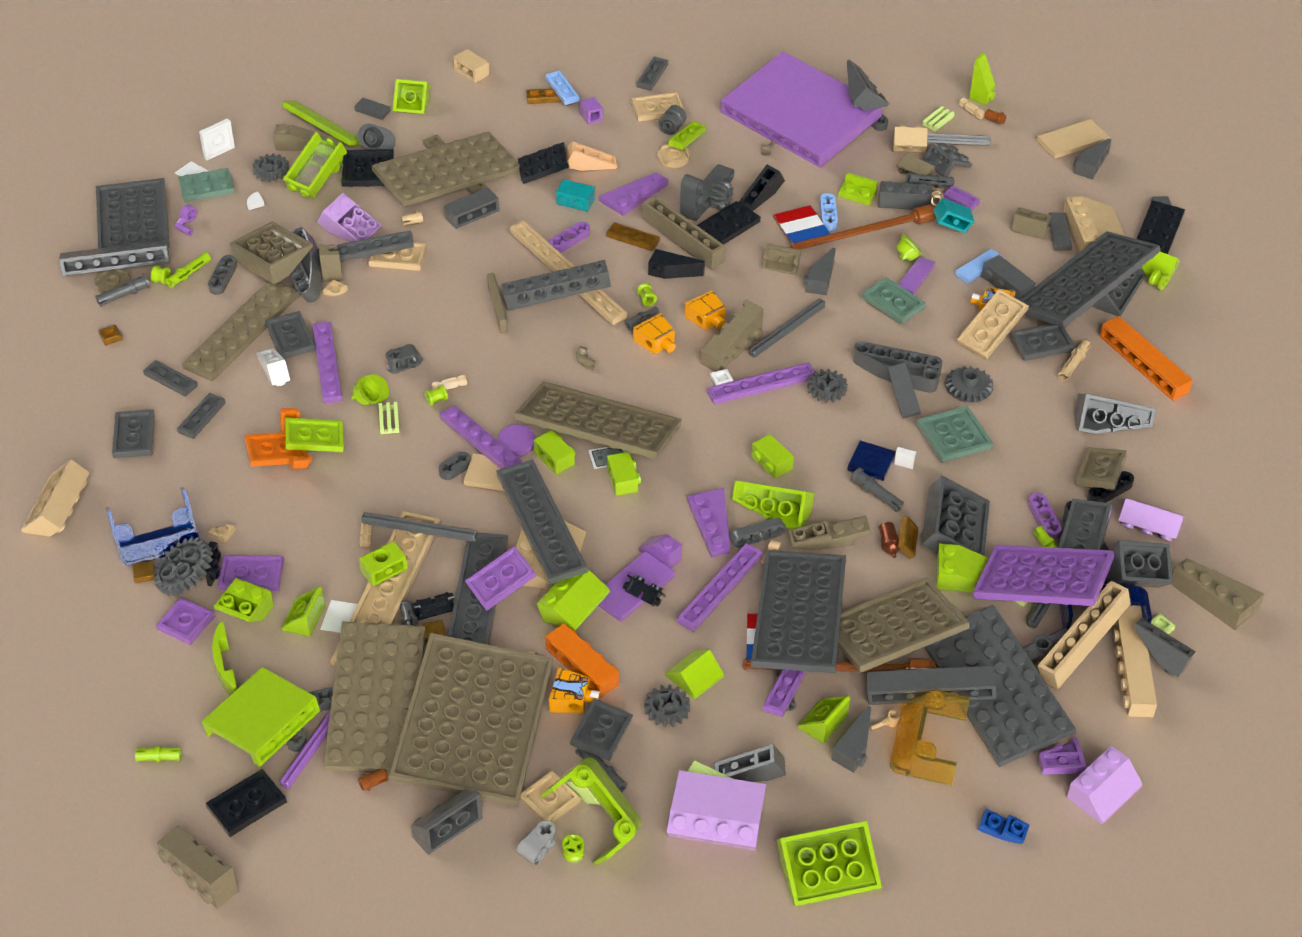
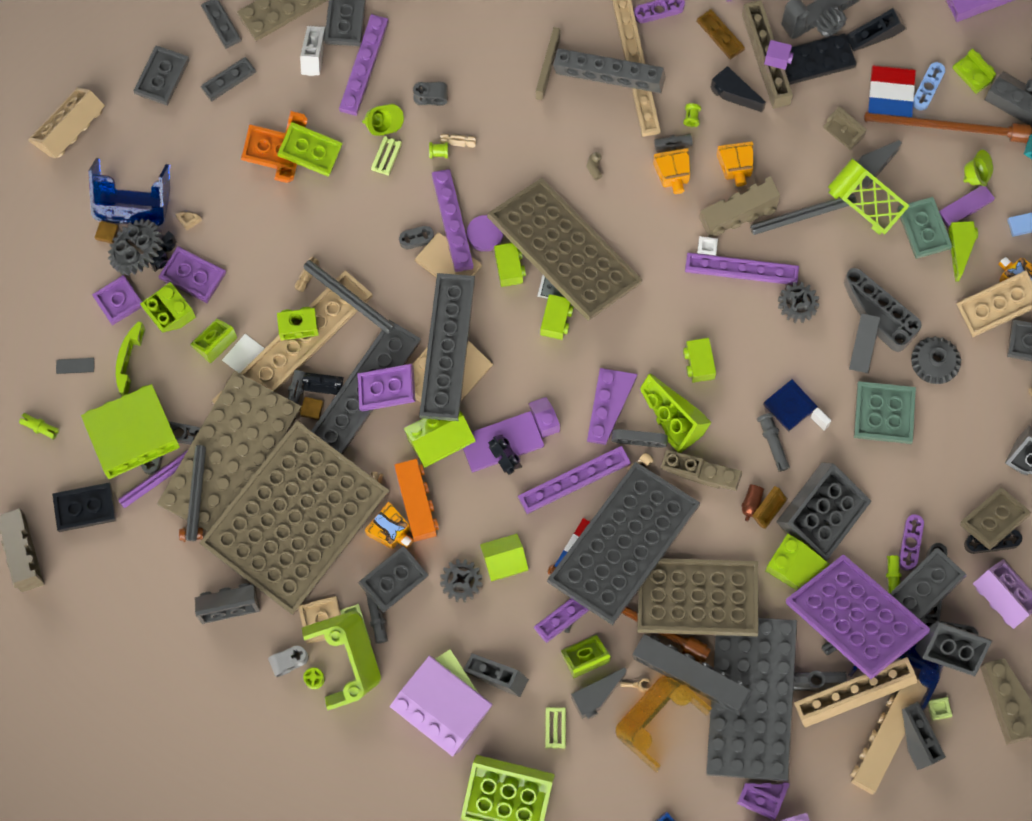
camera: 30 degrees right, 25 degrees up
none -> dark grey sticker [56,358,94,374]
none -> dark grey axle [186,445,206,541]
none -> yellowish green tile [545,707,566,749]
none -> medium lavender brick [764,40,794,70]
none -> lime piece [828,158,909,235]
none -> lime slope [948,221,978,282]

